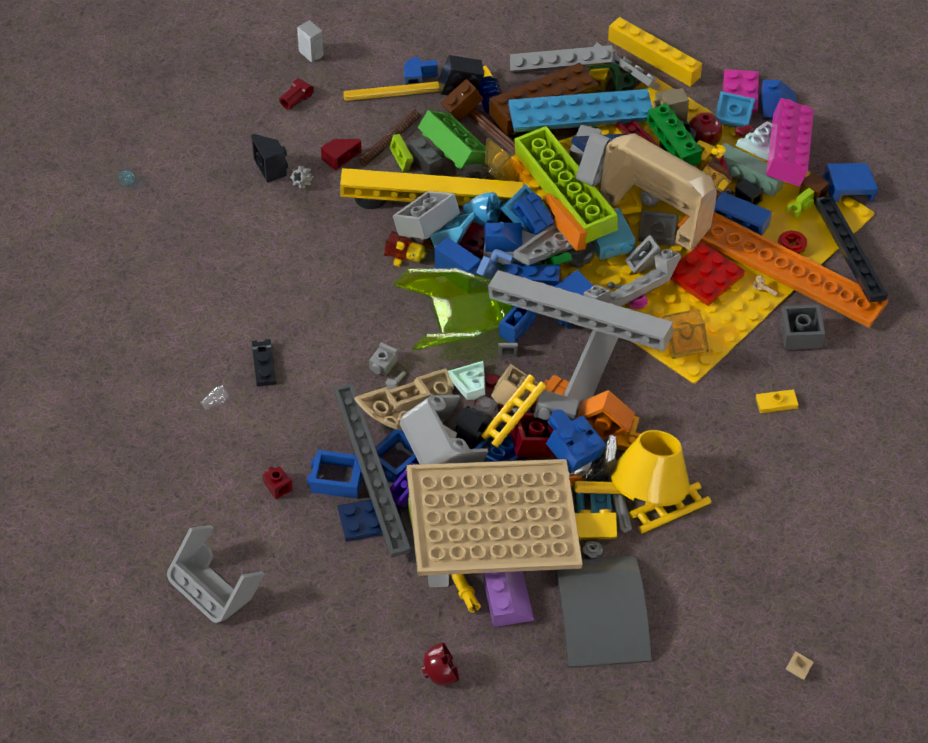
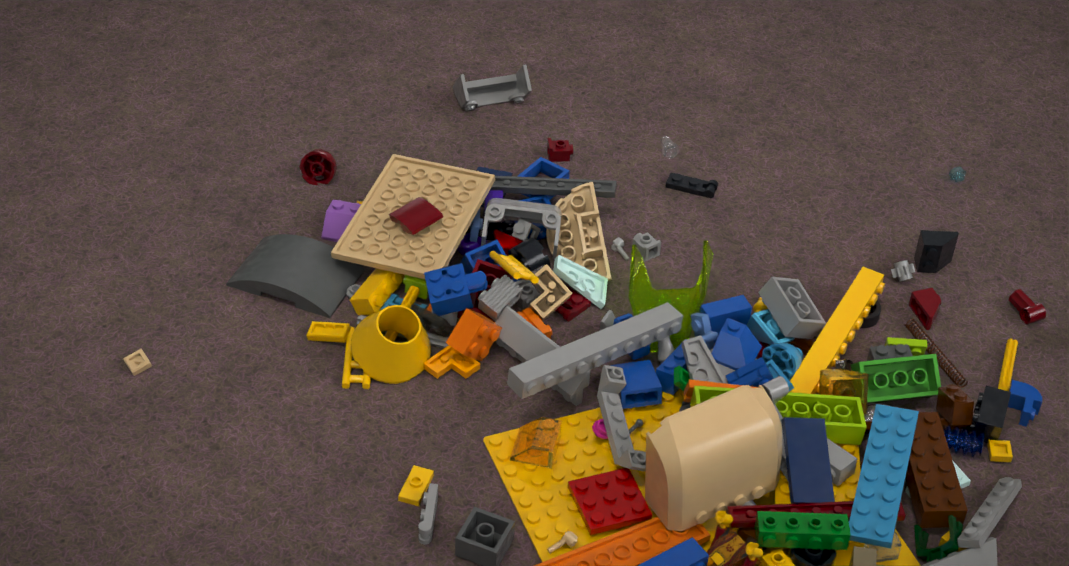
camera: 115 degrees right, 10 degrees down
none -> yellow plate [306,321,351,343]
none -> dark red slope [389,197,443,235]
none -> light grey plate [418,483,438,545]

